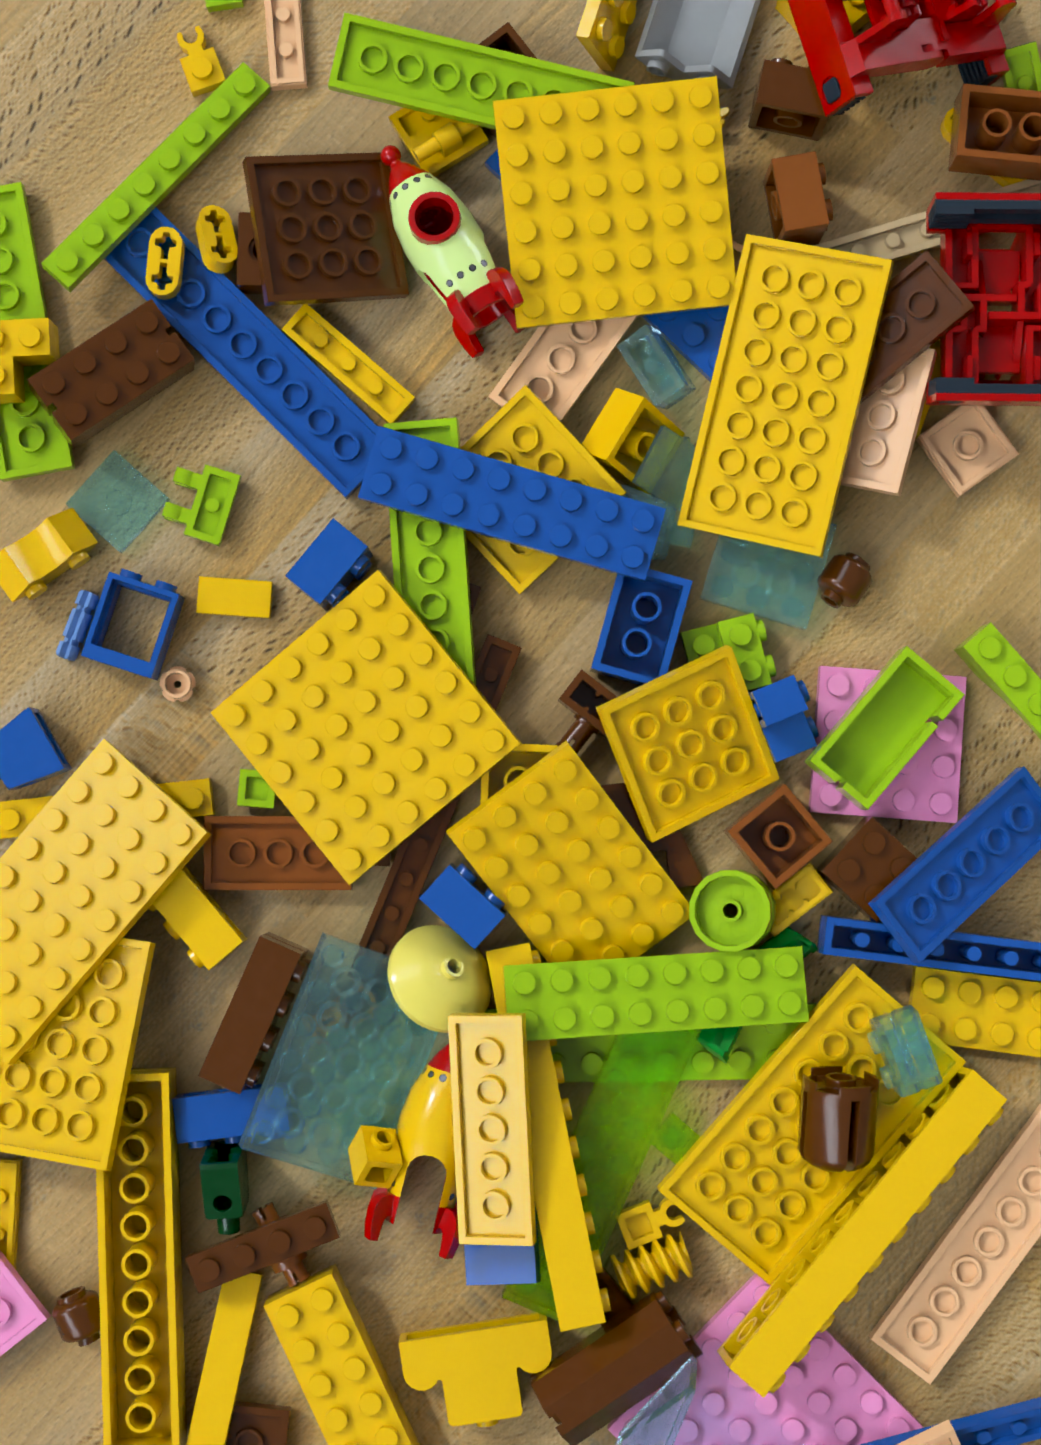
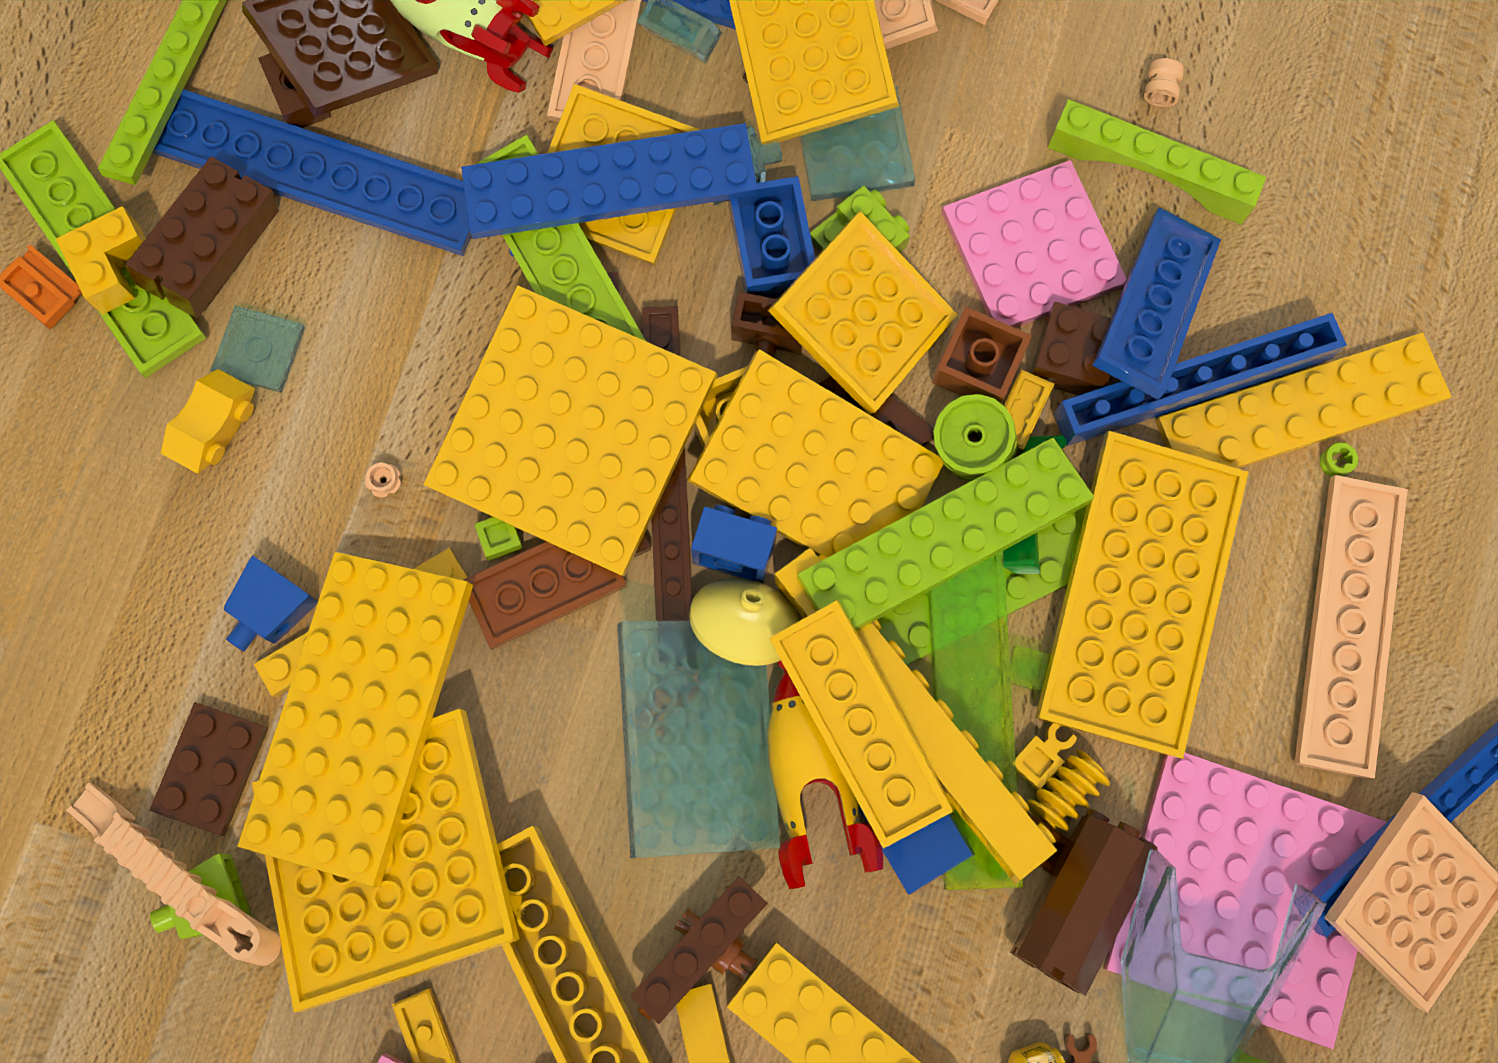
camera: 25 degrees left, 10 degrees down
medium blue axle [56,590,99,661] -> none
blue window [81,569,185,681] -> none
yellow beam [145,227,185,300] -> none
yellow brick [149,865,247,970] -> none
lime plate [162,464,242,547] -> none
blue brick [172,1080,293,1148] -> none
yellow beam [195,205,238,274] -> none
yellow tile [196,576,273,619] -> none
reddish brown piece [198,932,311,1094] -> none
dark green torso [199,1140,249,1235] -> none
yellow plate [281,304,416,423] -> none
blue brick [285,518,373,611] -> none
yellow brick [348,1125,403,1189] -> none
yellow brick [398,1311,552,1427] -> none
yellow slope [582,388,685,495] -> none
clear light blue piece [632,425,695,511] -> none
yellow brick [717,1067,1007,1398] -> none
blue brick [749,675,819,763] -> none
reddish brown cylinder [798,1066,880,1172] -> none
lime piece [804,646,965,810] -> none
reddish brown head [817,552,872,609] -> none
clear light blue brick [867,1005,943,1097] -> none

